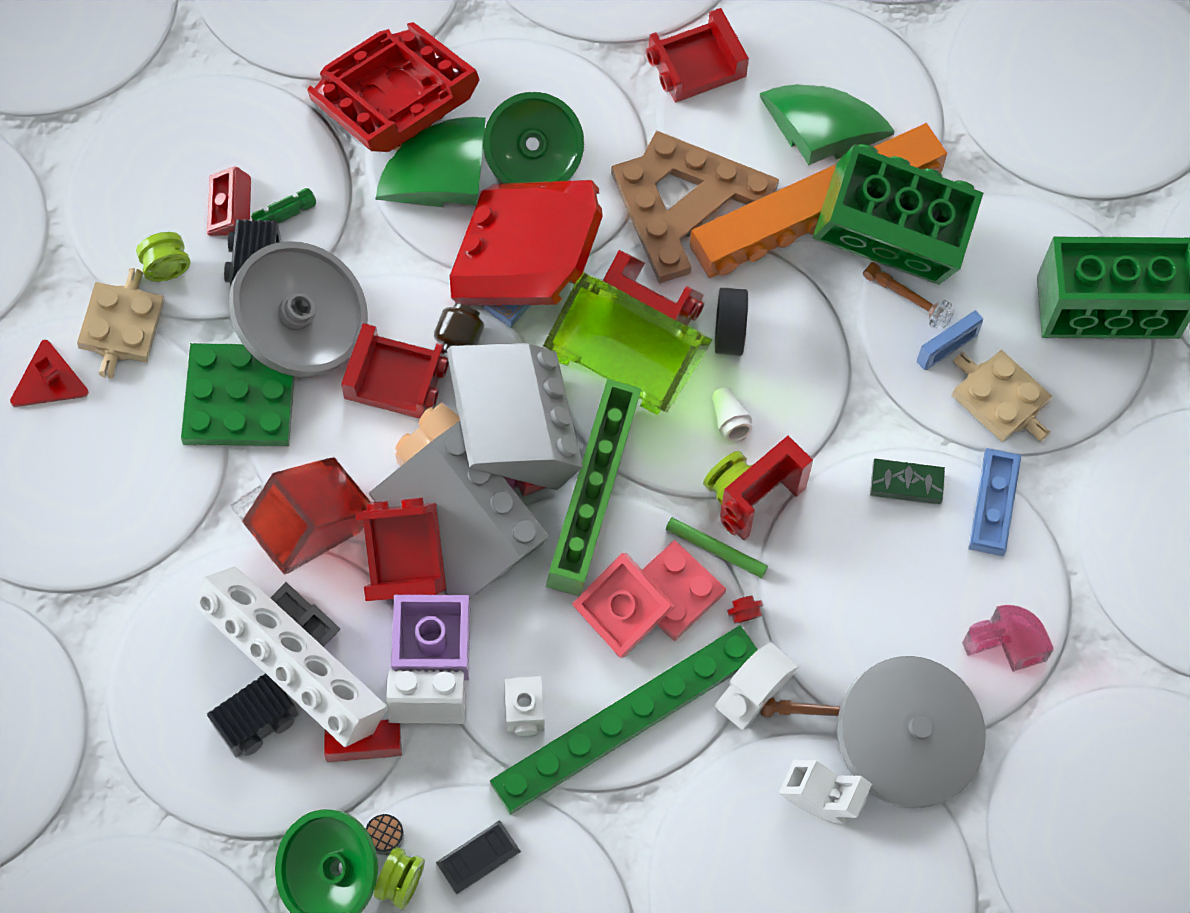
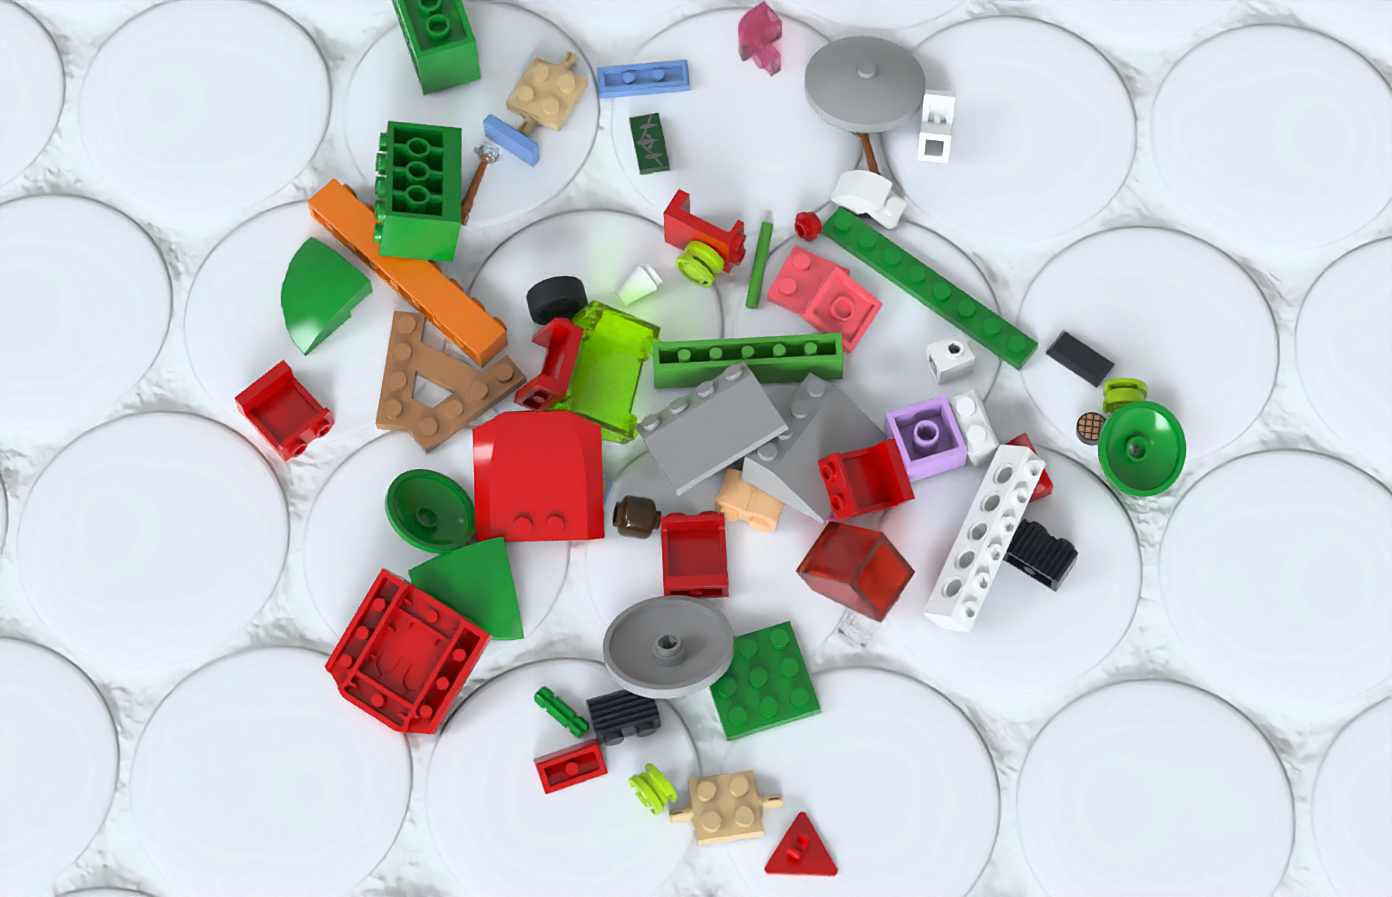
camera: 105 degrees left, 0 degrees up
dark grey slope [270,582,341,647] -> none

